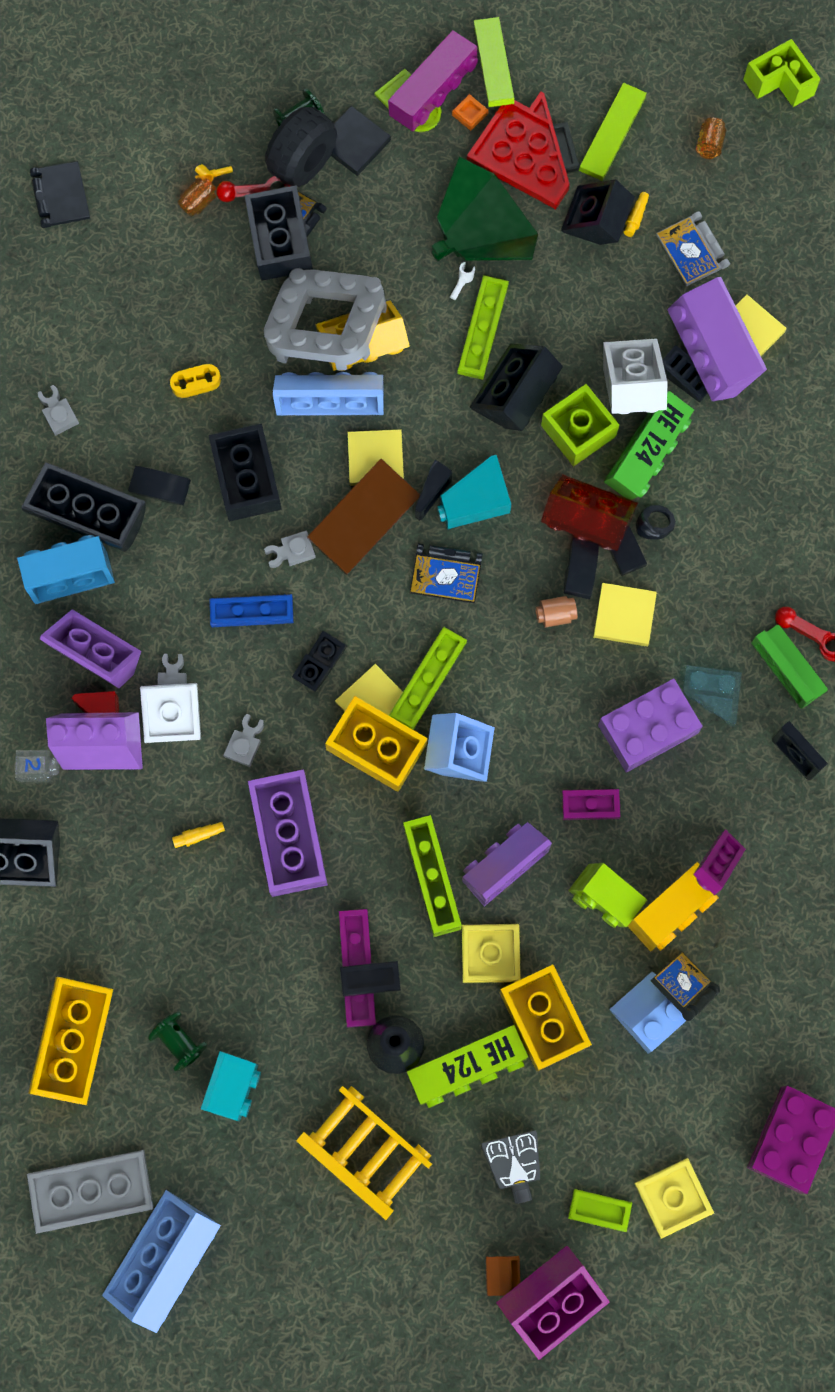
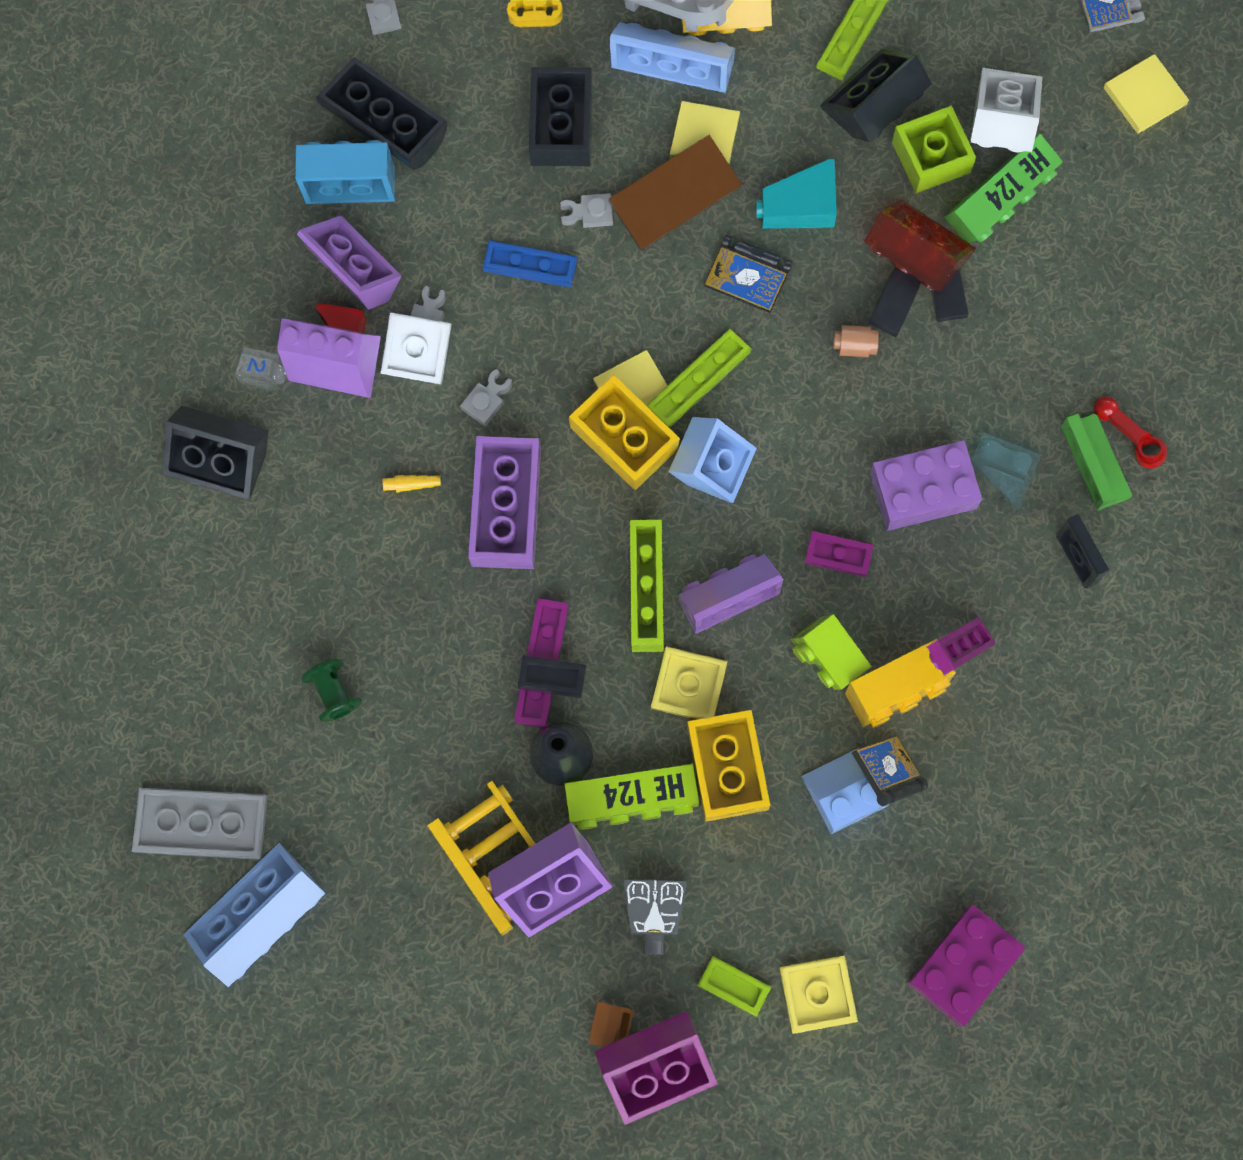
camera: 20 degrees right, 0 degrees up
yellow brick [28,977,113,1105] -> none
black slope [128,465,191,506] -> none
teal slope [201,1051,261,1122] -> none
black slope [292,631,347,692] -> none
black slope [415,460,452,521] -> none
light yellow tile [593,583,657,647] -> none
black piece [636,505,676,540] -> none
black slope [662,345,708,403] -> none
medium lavender slope [667,277,767,401] -> none
none -> medium lavender slope [488,822,612,937]

